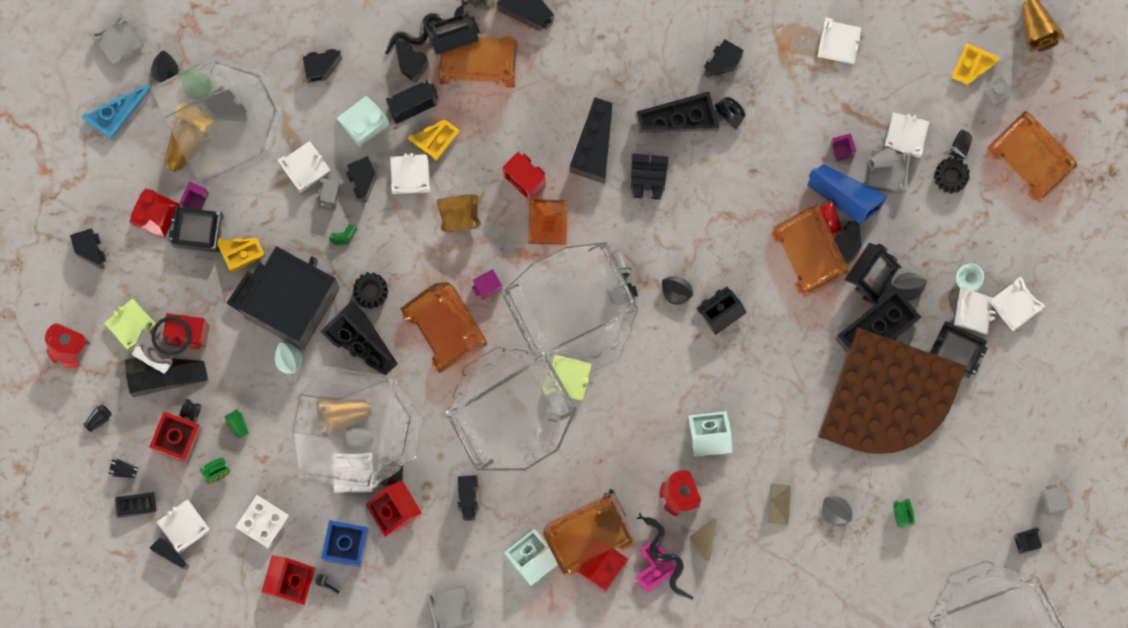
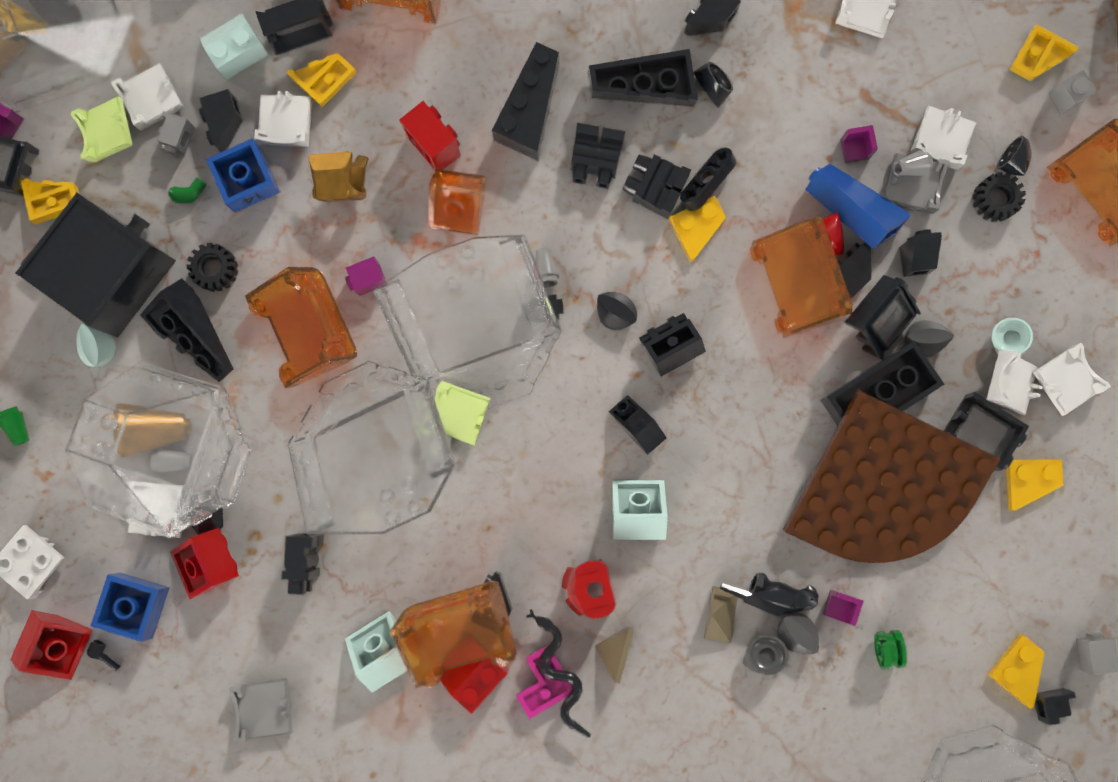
camera: 10 degrees right, 5 degrees up
none -> yellowish green piece [71,97,133,163]
none -> blue brick [206,138,281,213]
none -> black slope [608,395,667,455]
none -> black hips [622,154,691,219]
none -> yellow wing [669,196,726,262]
none -> black beam [680,148,736,211]
none -> black animal [720,573,819,616]
none -> dark grey piece [743,635,789,675]
none -> magenta panel [823,590,864,626]
none -> black slope [899,229,942,277]
none -> yellow wing [987,634,1045,710]
none -> yellow wing [1006,459,1064,510]

